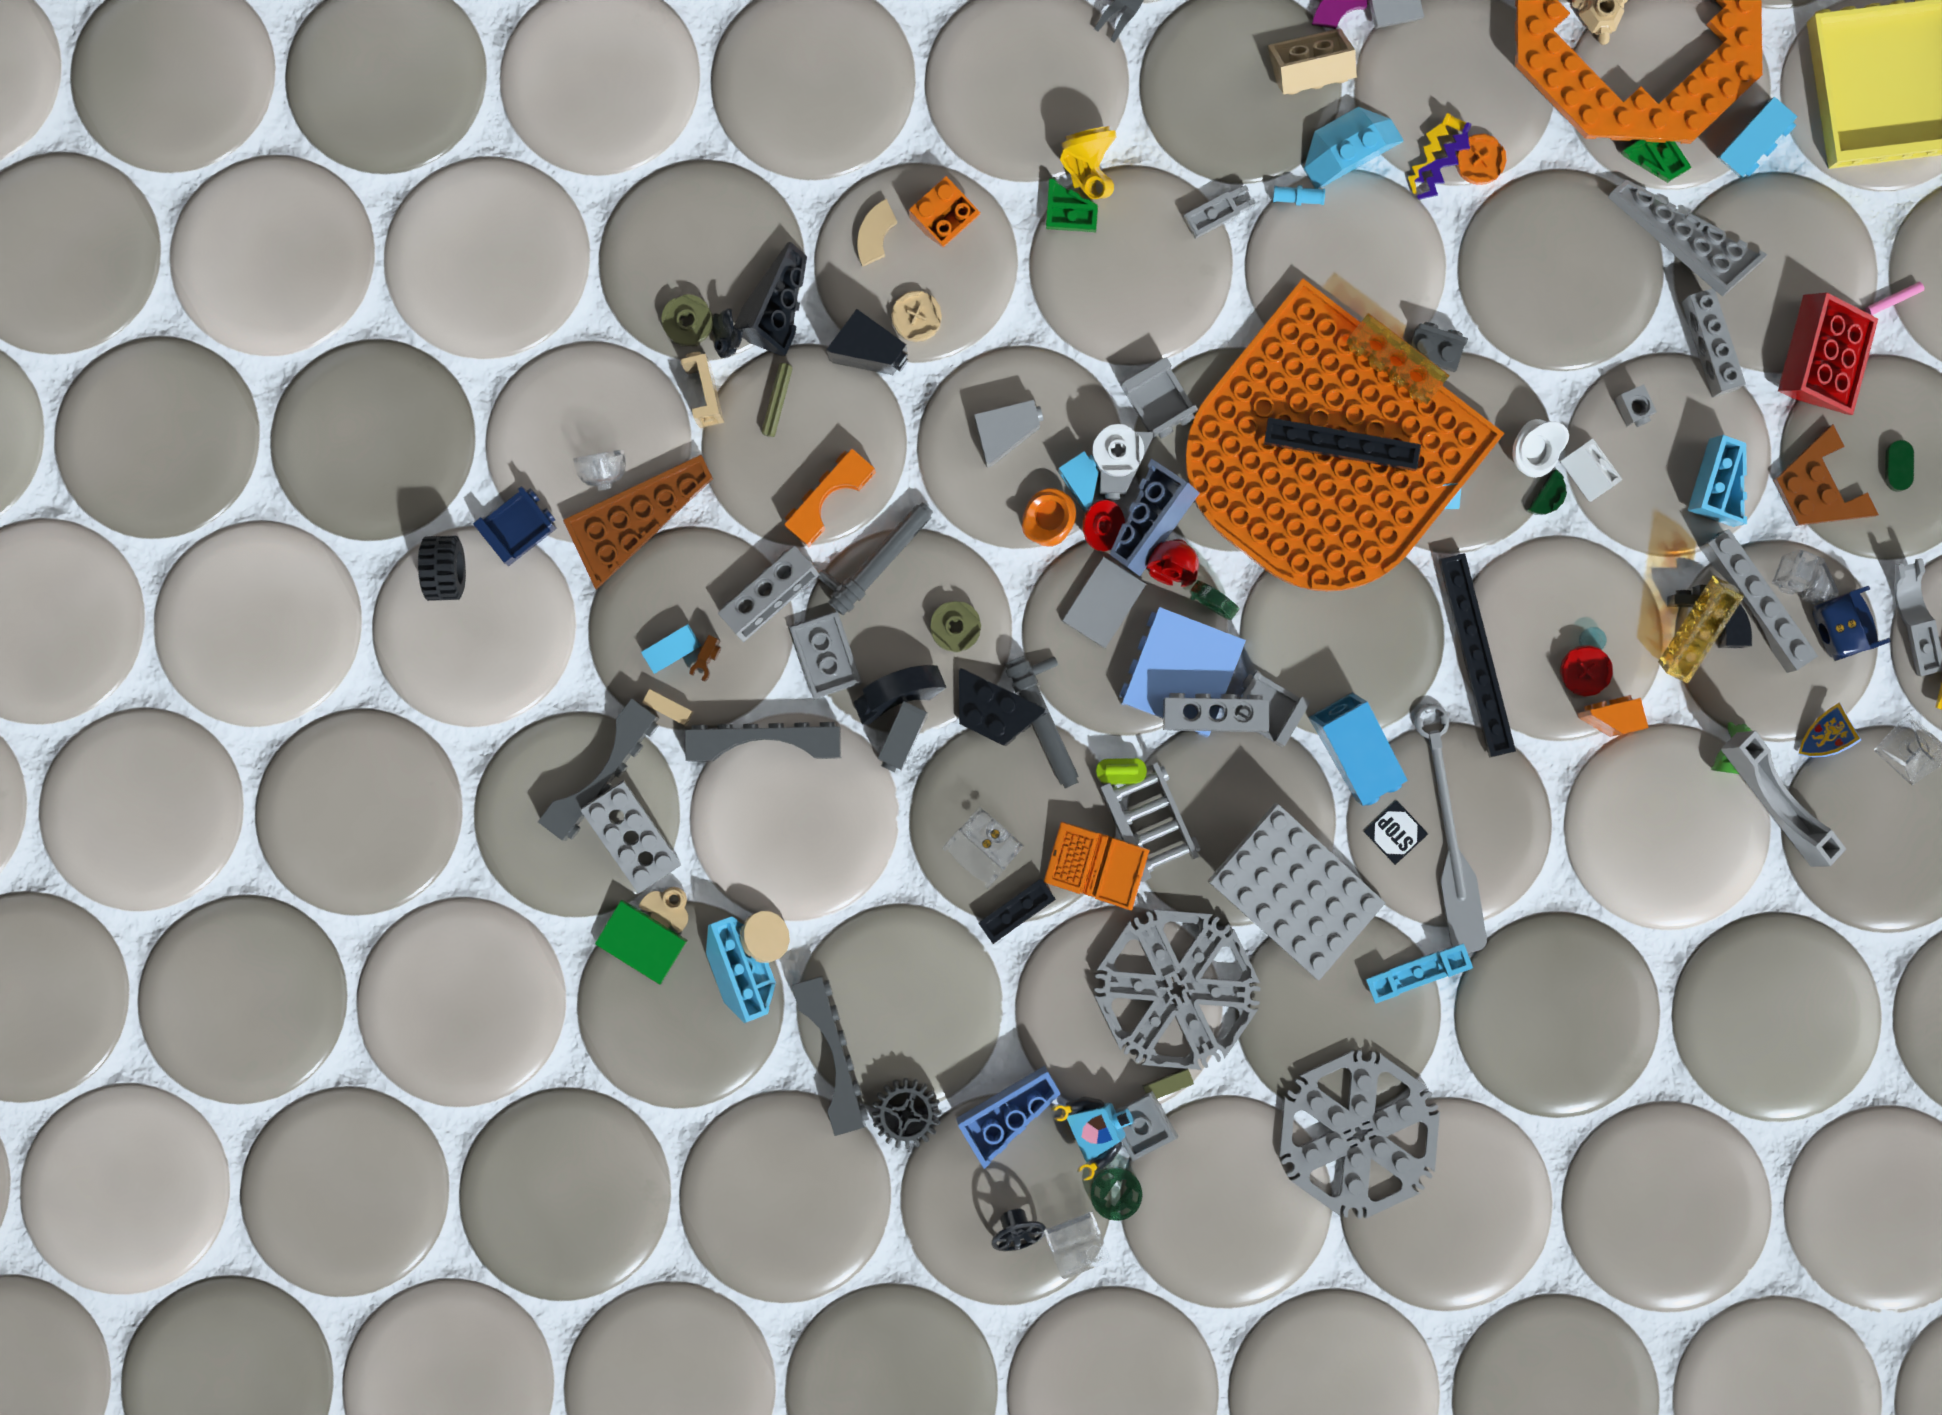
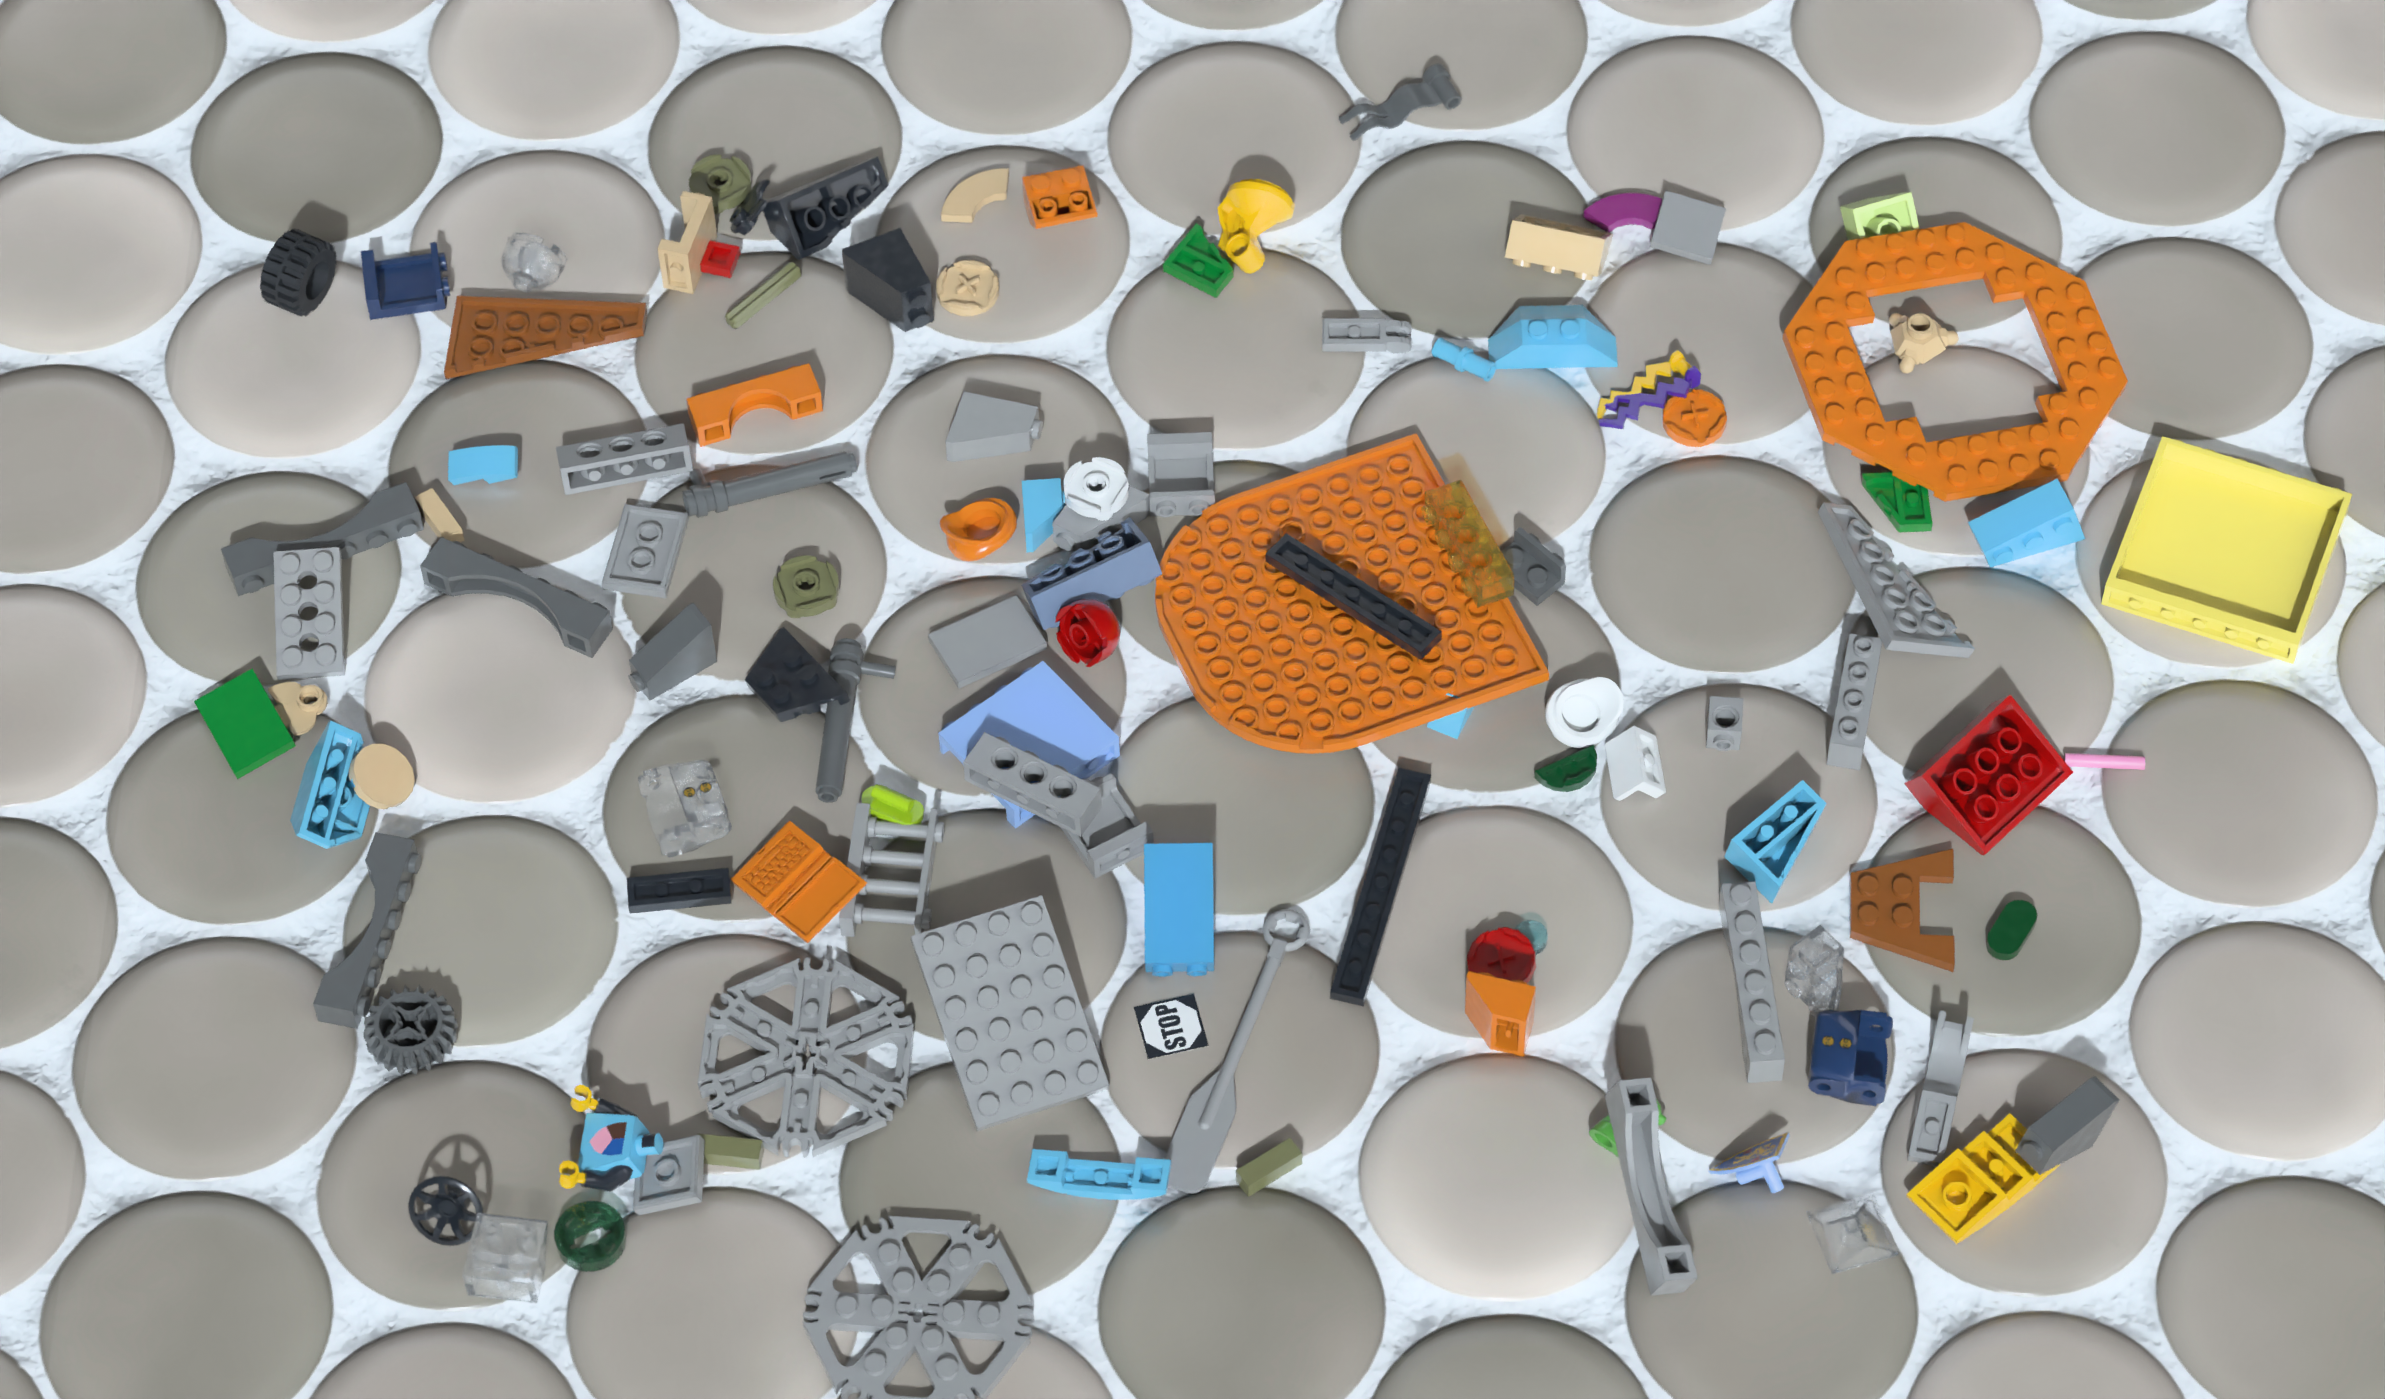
camera: 30 degrees right, 30 degrees down
reddish brown plate [689,635,722,682] -> none
black arch [853,665,946,725] -> none
medium blue wedge [956,1066,1061,1169] -> none
red dish [1083,500,1125,551] -> none
clear green piece [1189,580,1239,620] -> none
clear yellow brick [1658,575,1744,683] -> none
black arch [1667,584,1752,648] -> none
none -> red plate [700,240,741,278]
none -> olive piece [1236,1138,1303,1197]

